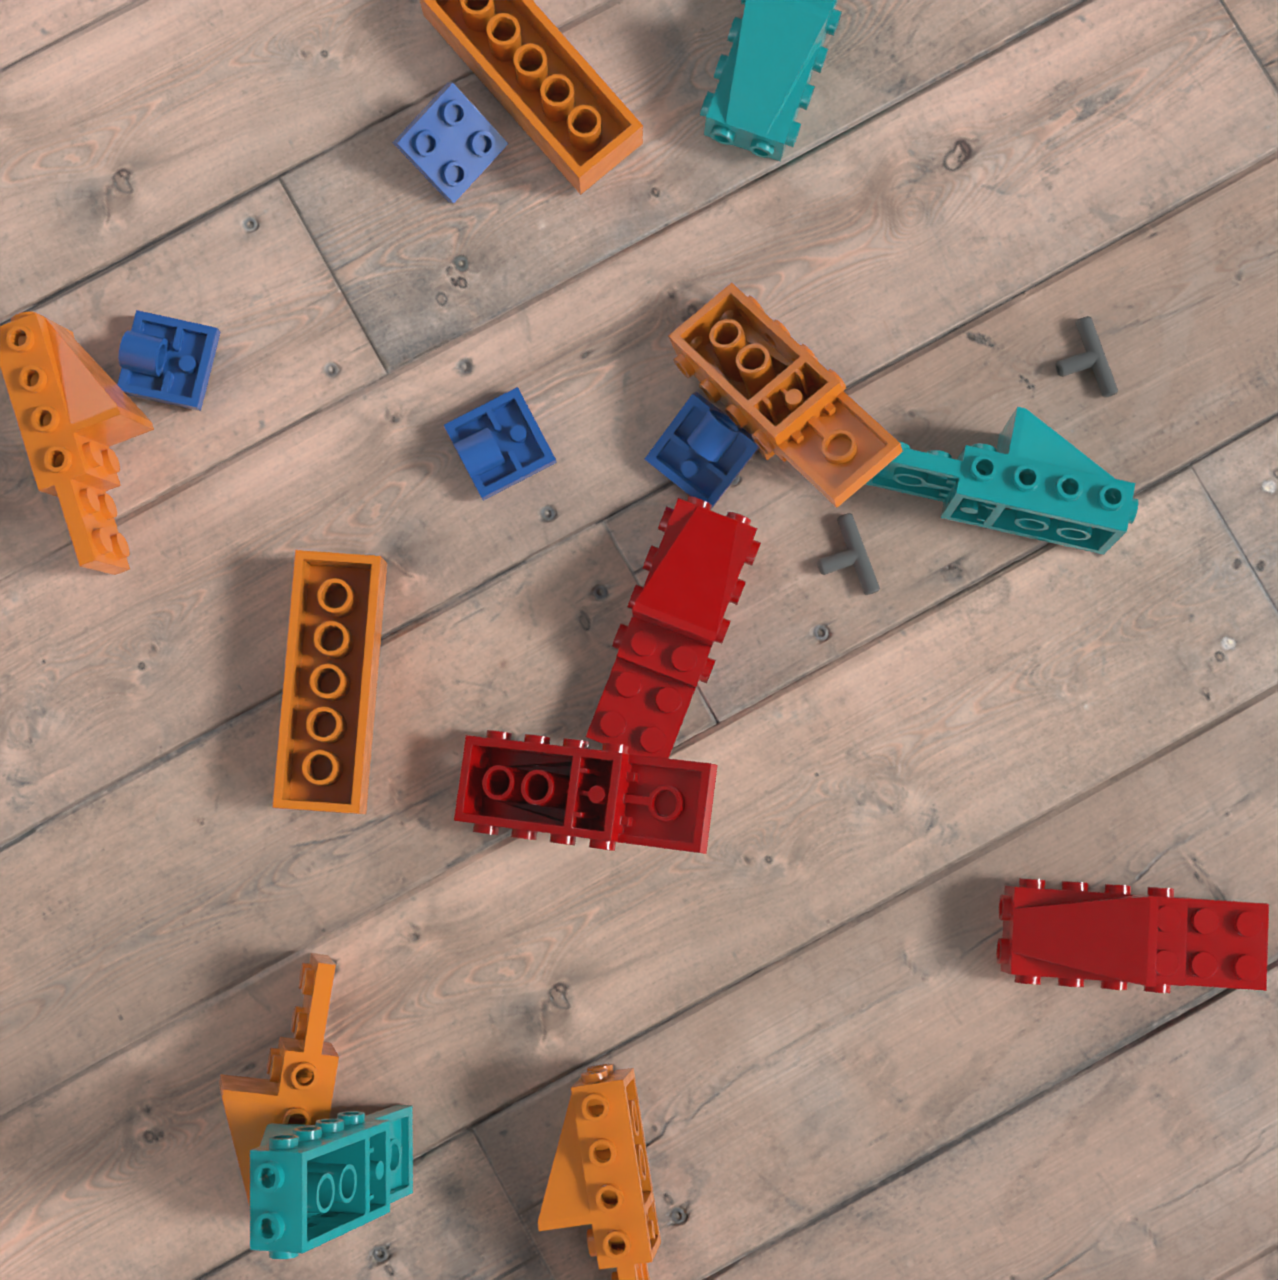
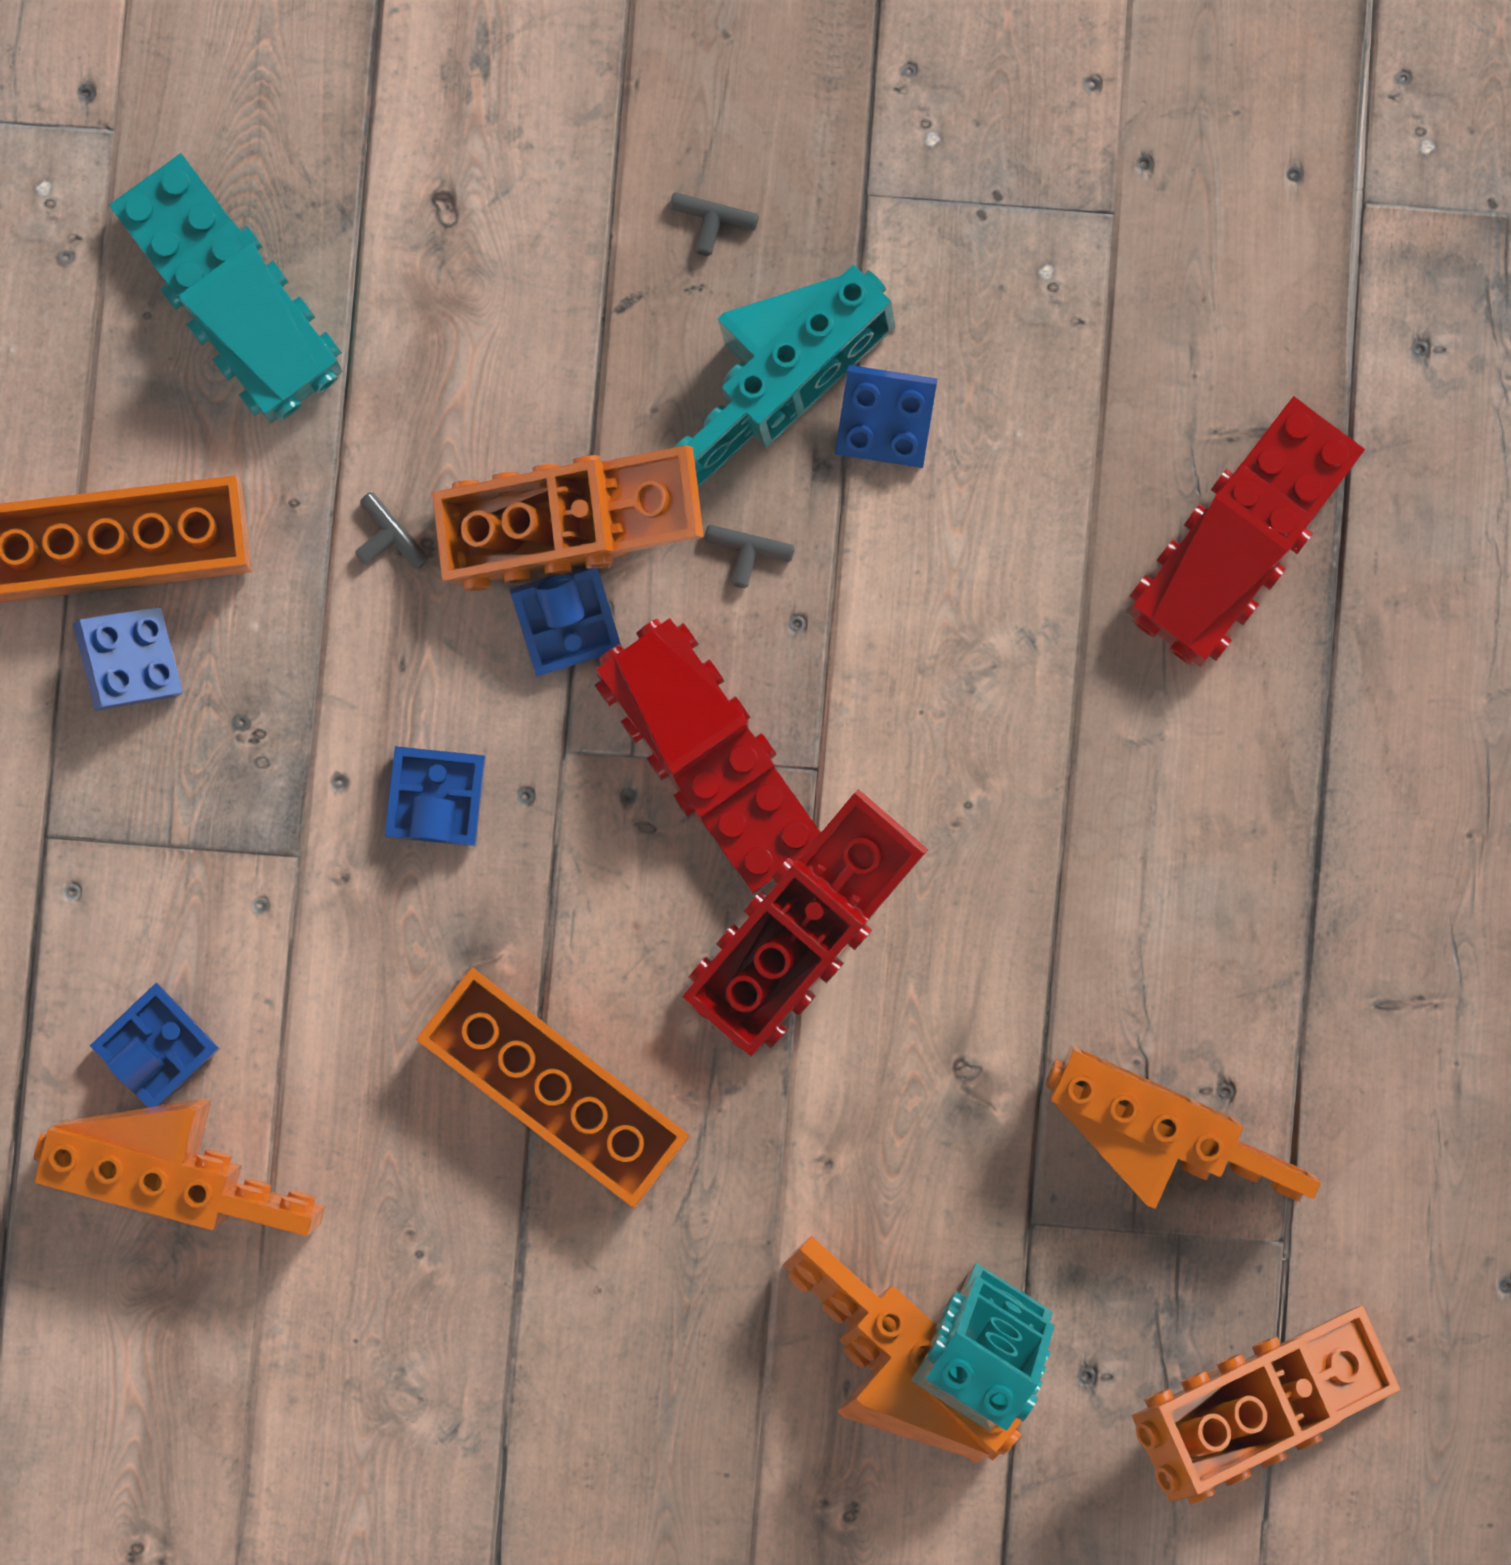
camera: 55 degrees left, 0 degrees up
none -> dark grey piece [355,492,428,569]
none -> blue plate [835,365,937,468]

